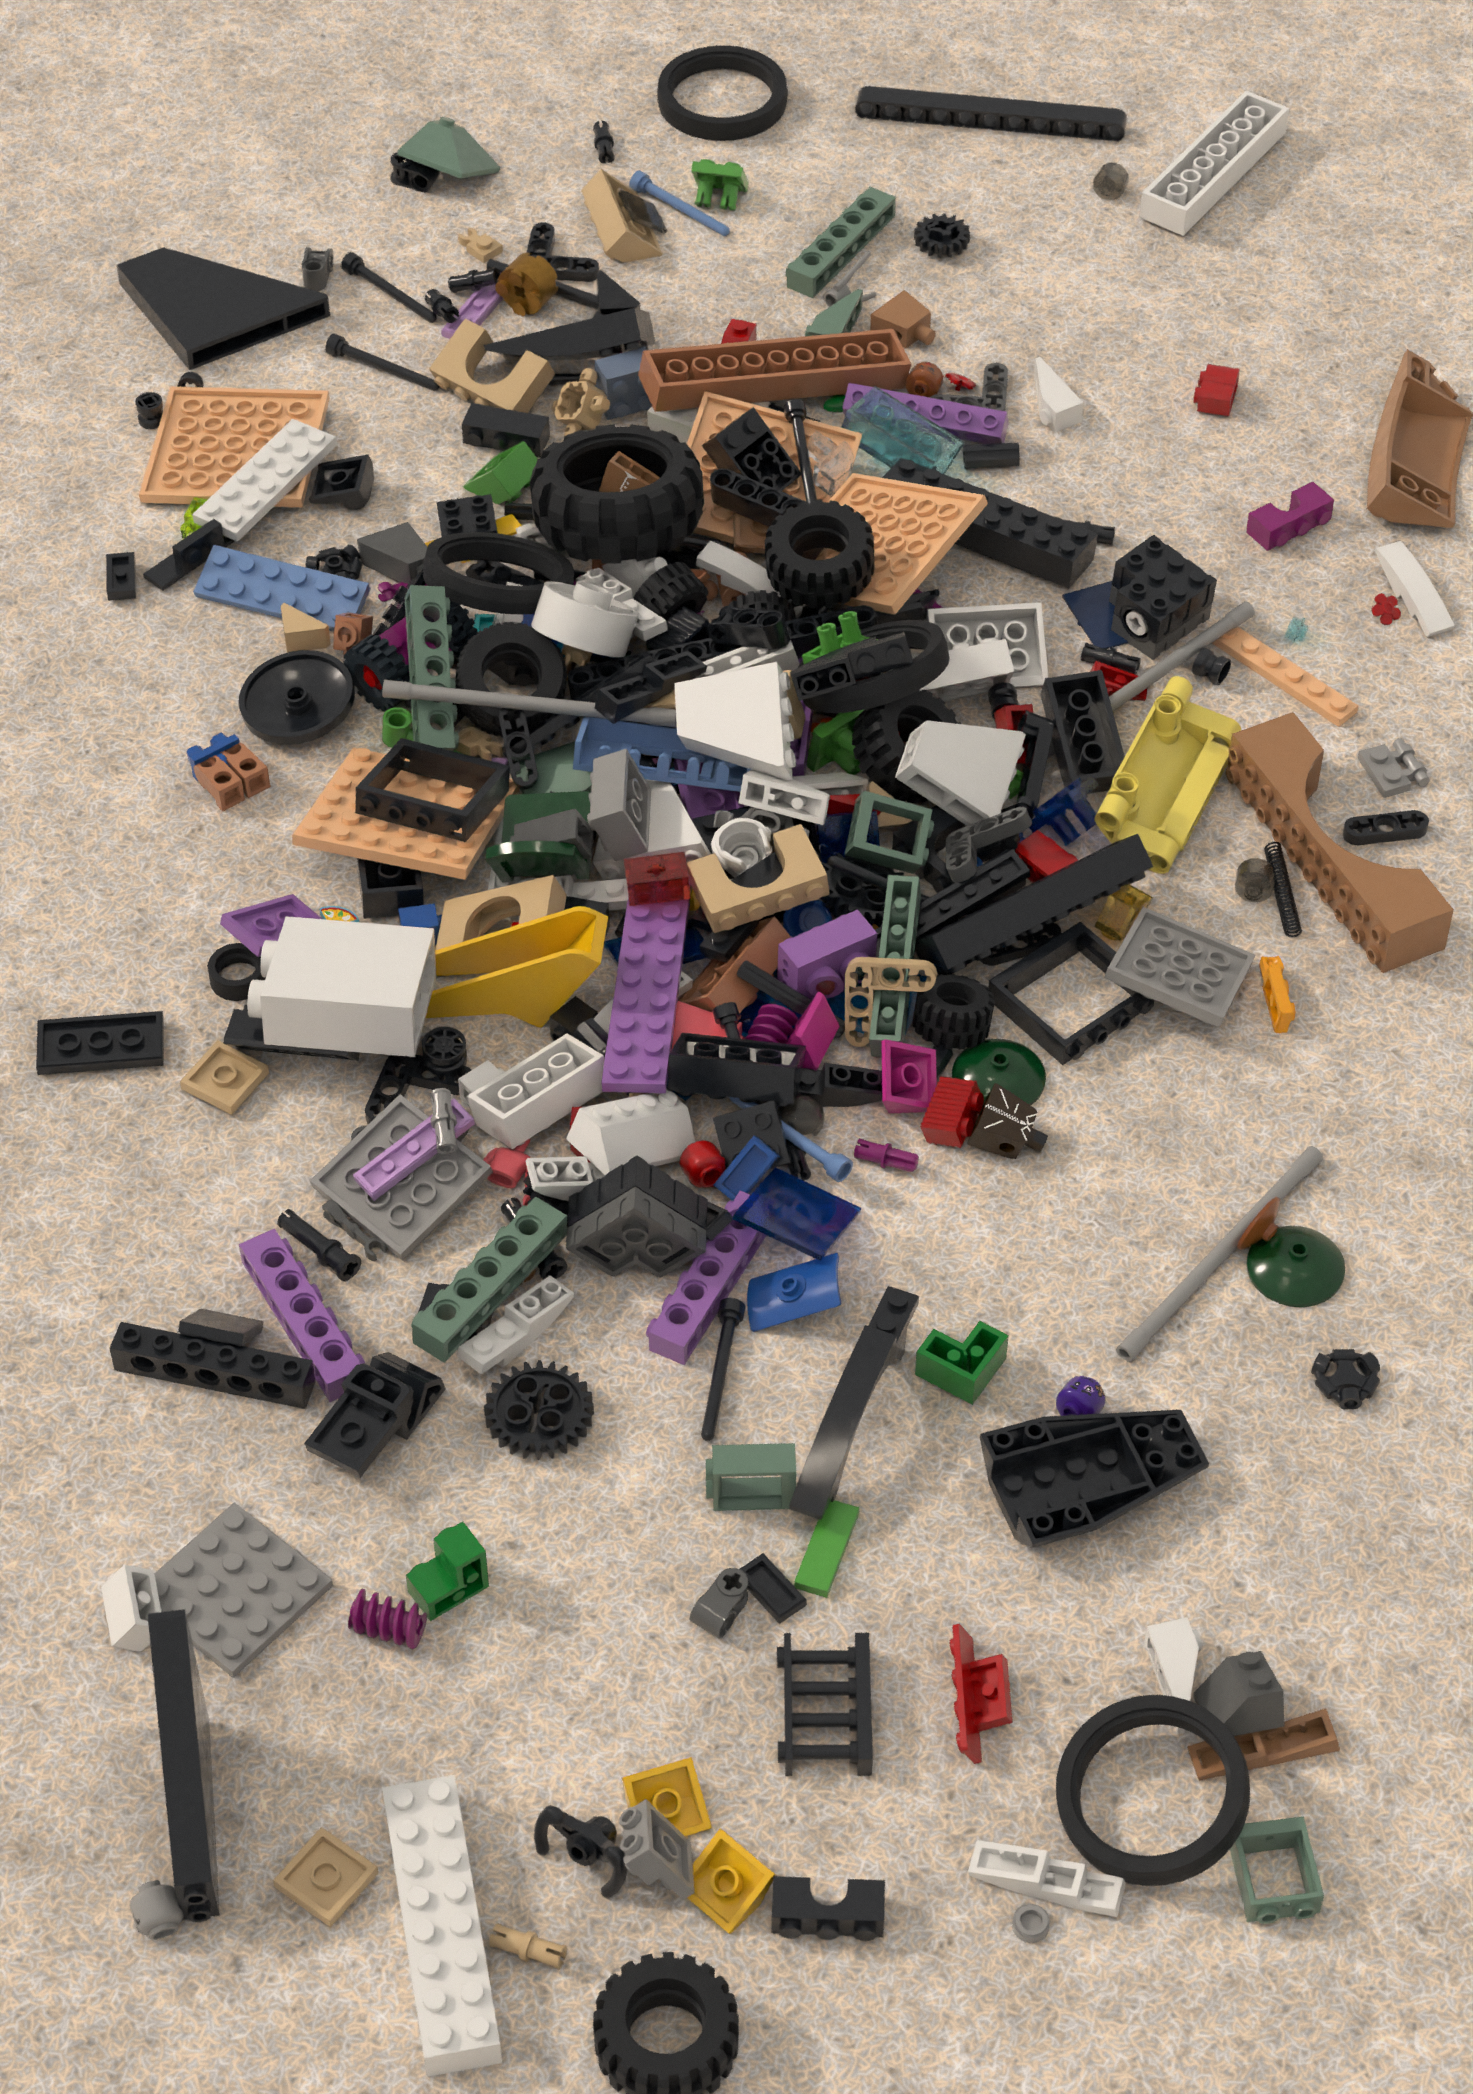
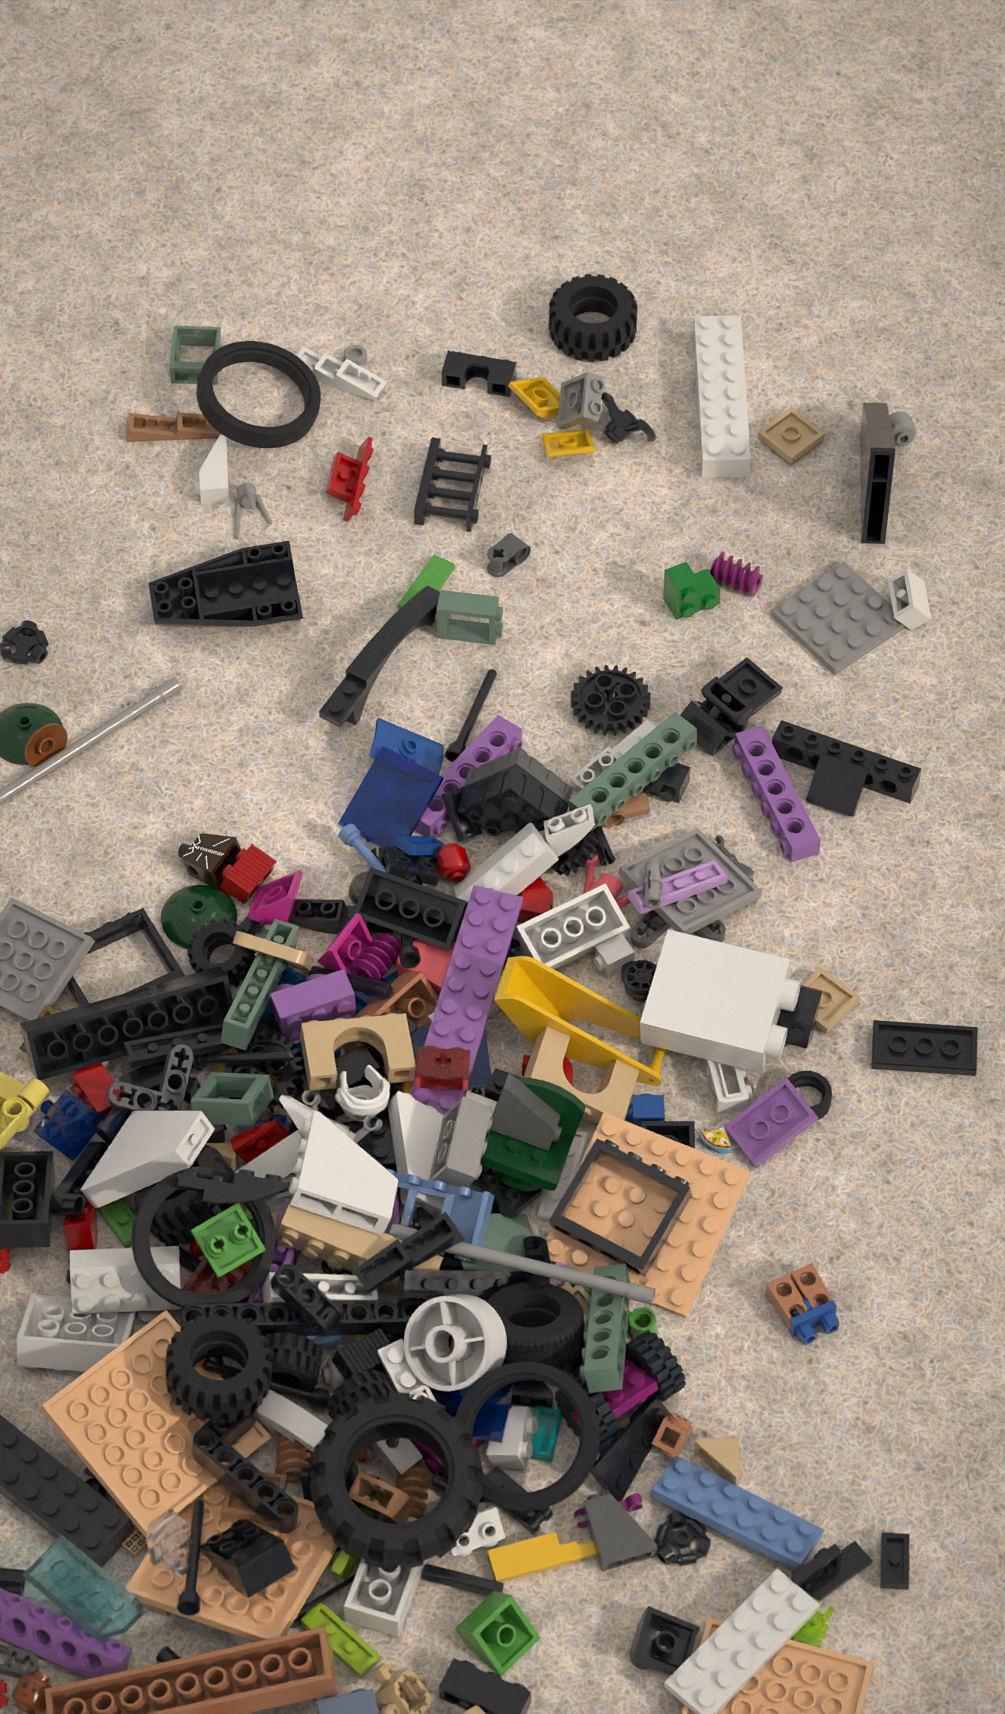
camera: 170 degrees left, 5 degrees up
black dish [239,650,355,745] -> none
black pin [277,1209,361,1281] -> none
black plate [436,494,498,537] -> none
tan pin [489,1923,567,1969] -> none
black tile [740,1553,807,1624] -> none
magenta axle [854,1138,919,1172] -> none
green brick [915,1321,1009,1405] -> none
dark purple head [1056,1376,1106,1416] -> none
dark grey slope [1194,1651,1285,1736] -> none
none -> light grey plant [234,483,272,539]

